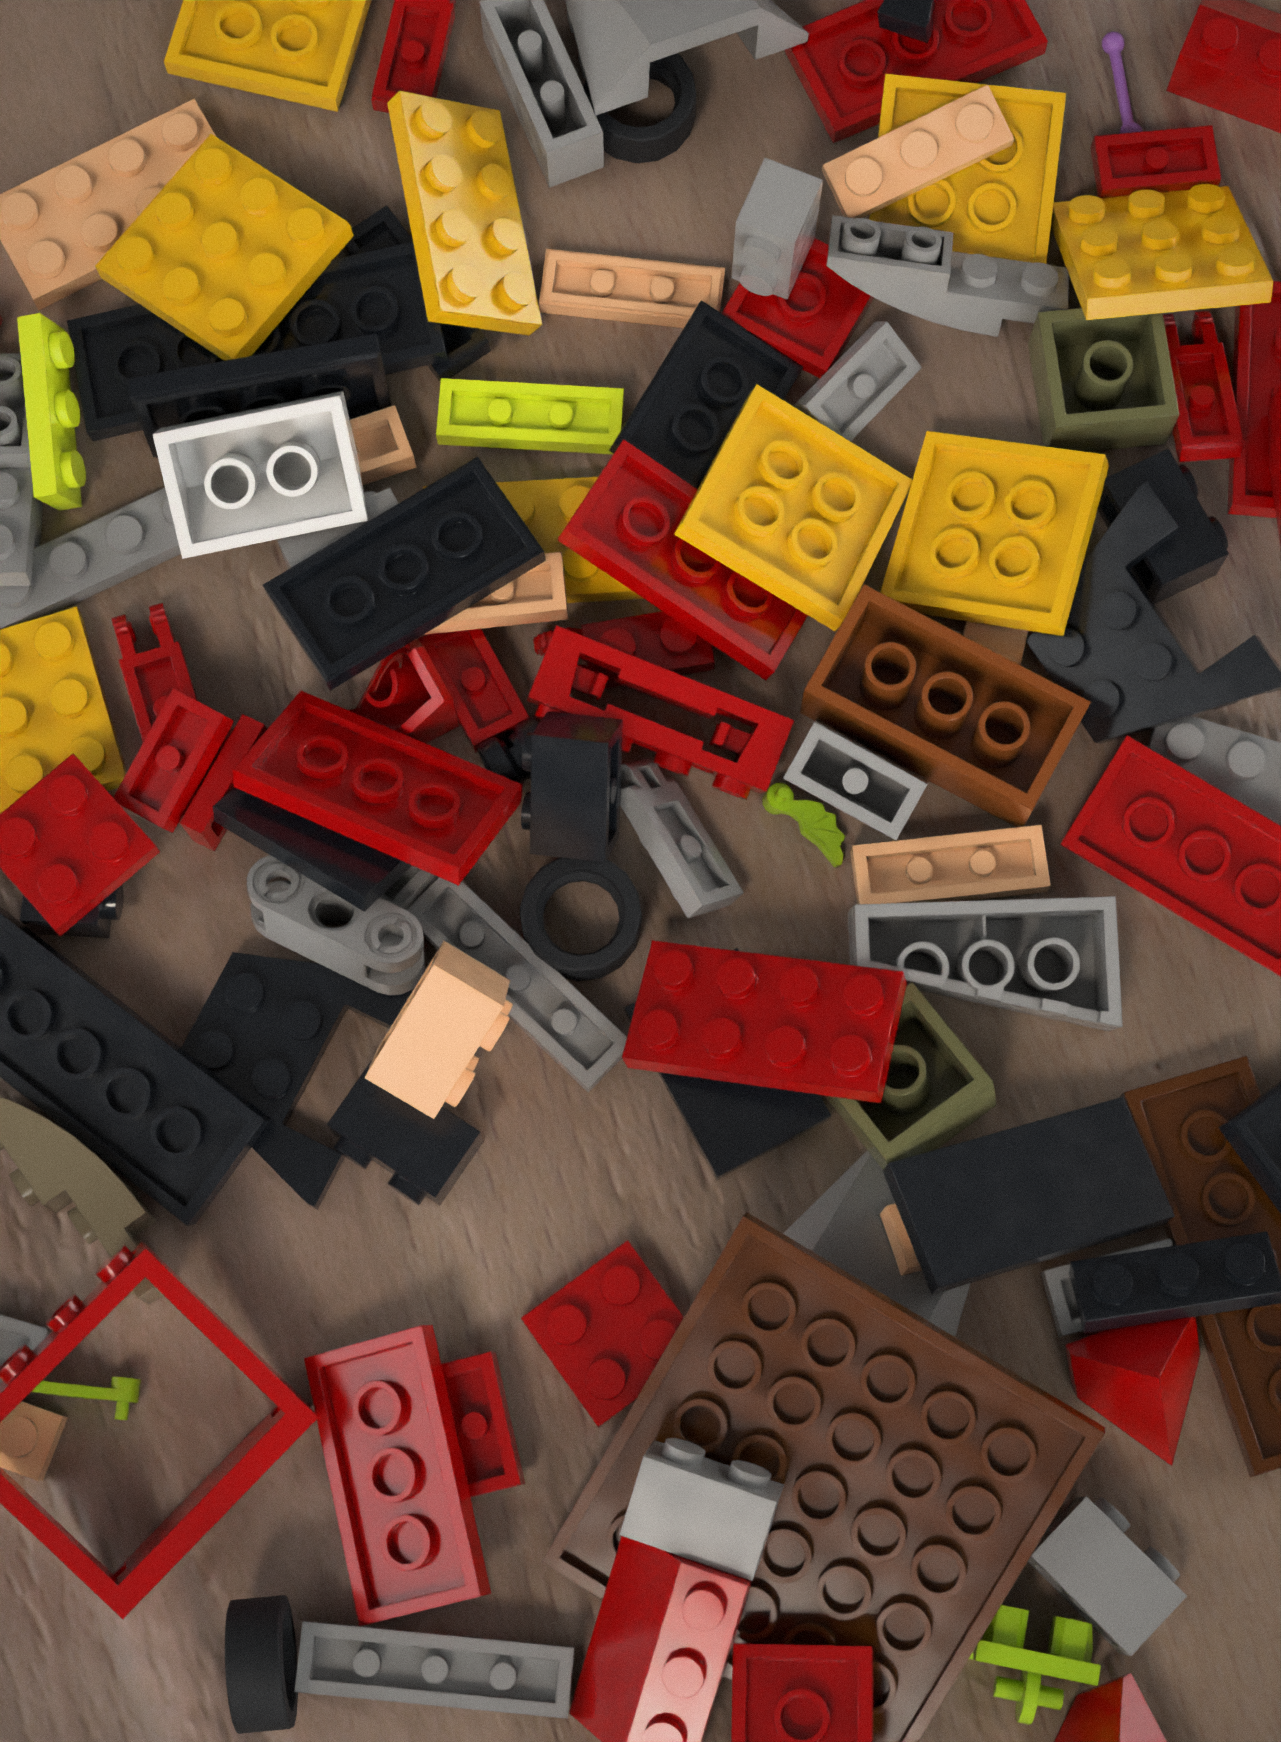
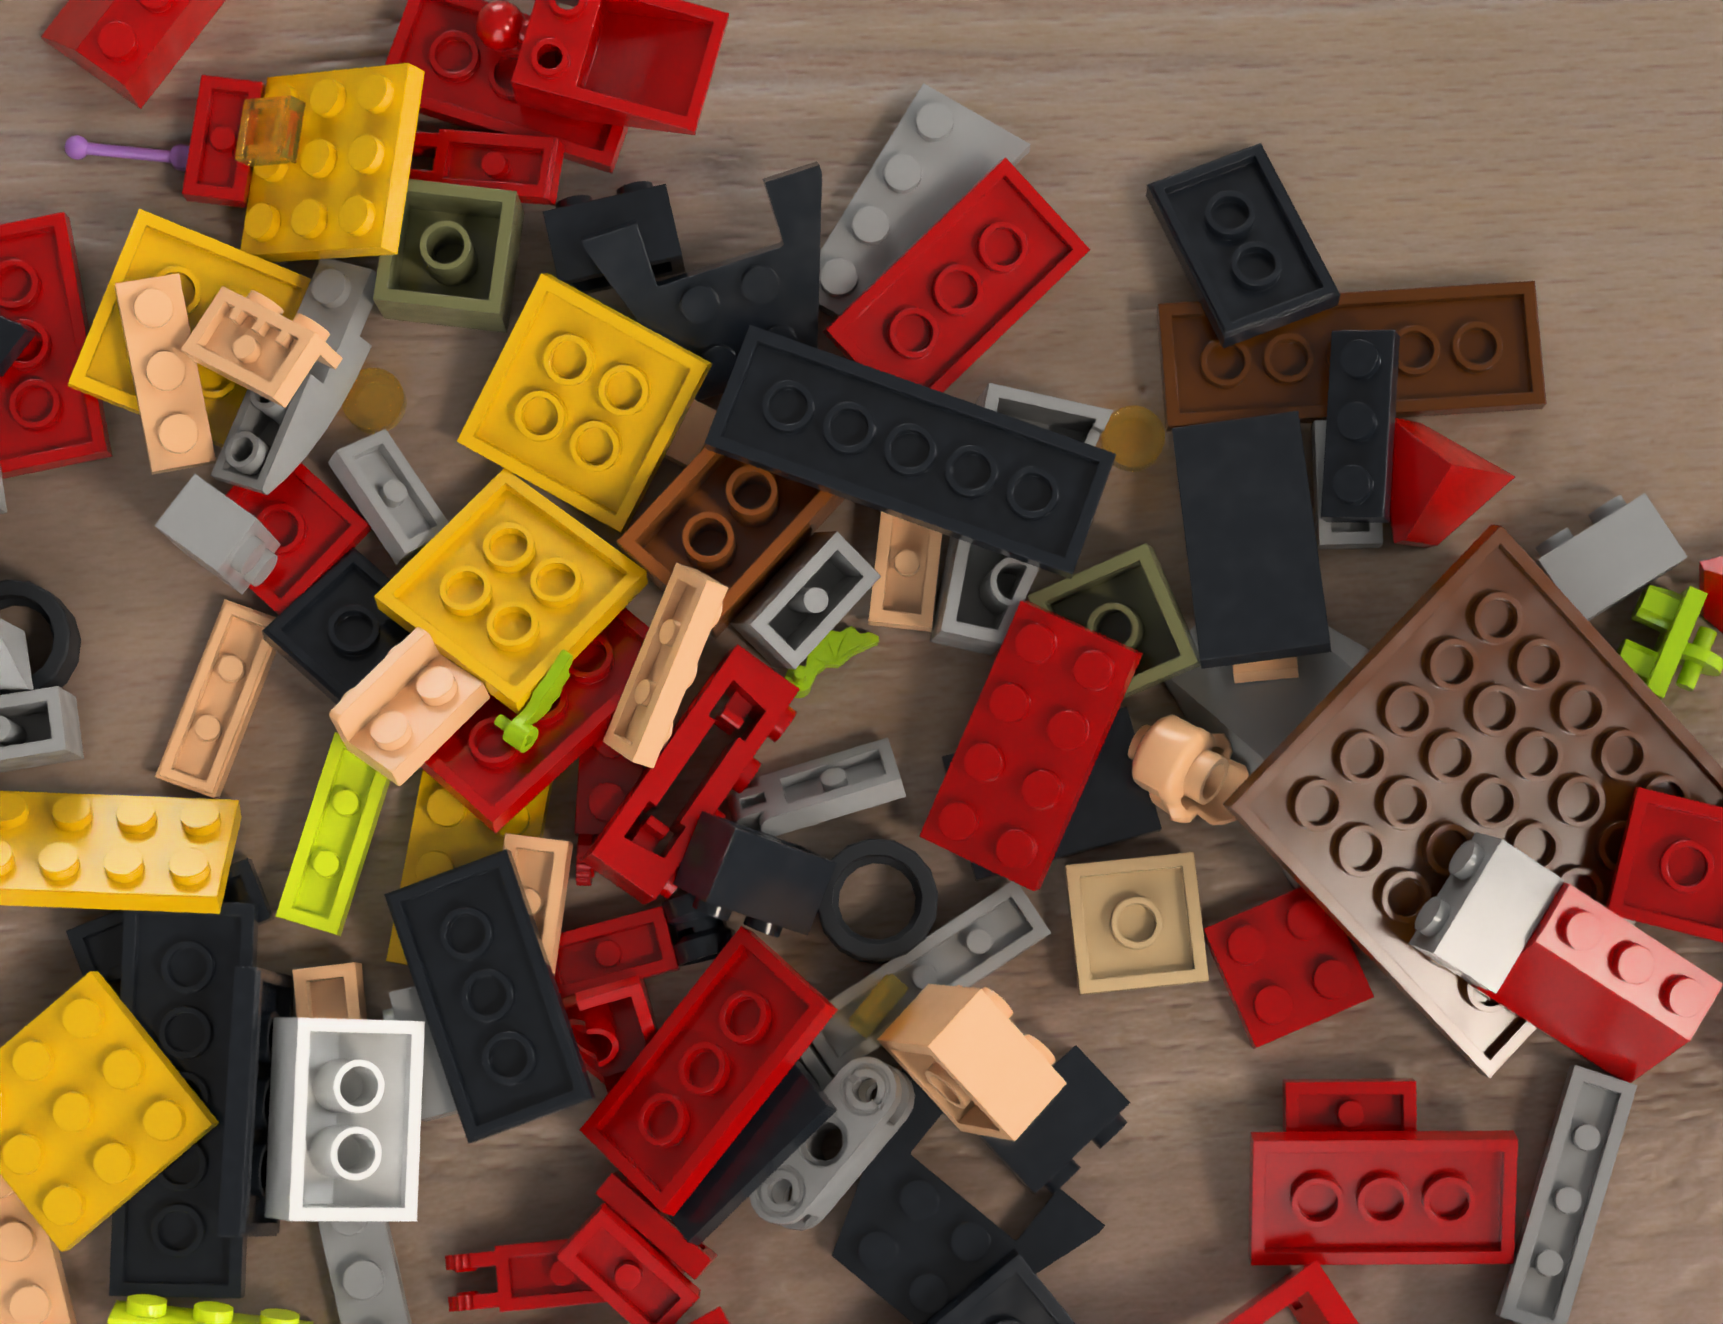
camera: 75 degrees left, 5 degrees up
none -> light nougat bracket [181,286,342,408]
none -> clear yellow tile [235,95,306,166]
none -> light nougat bracket [329,627,490,787]
none -> clear yellow tile [342,368,407,434]
none -> lime piece [494,650,573,753]
none -> light nougat plate [603,562,728,768]
none -> black plate [704,325,1116,579]
none -> clear yellow tile [848,973,909,1042]
none -> tan plate [1064,852,1209,995]
none -> clear yellow tile [1101,406,1165,472]
none -> light nougat head [1128,714,1249,826]

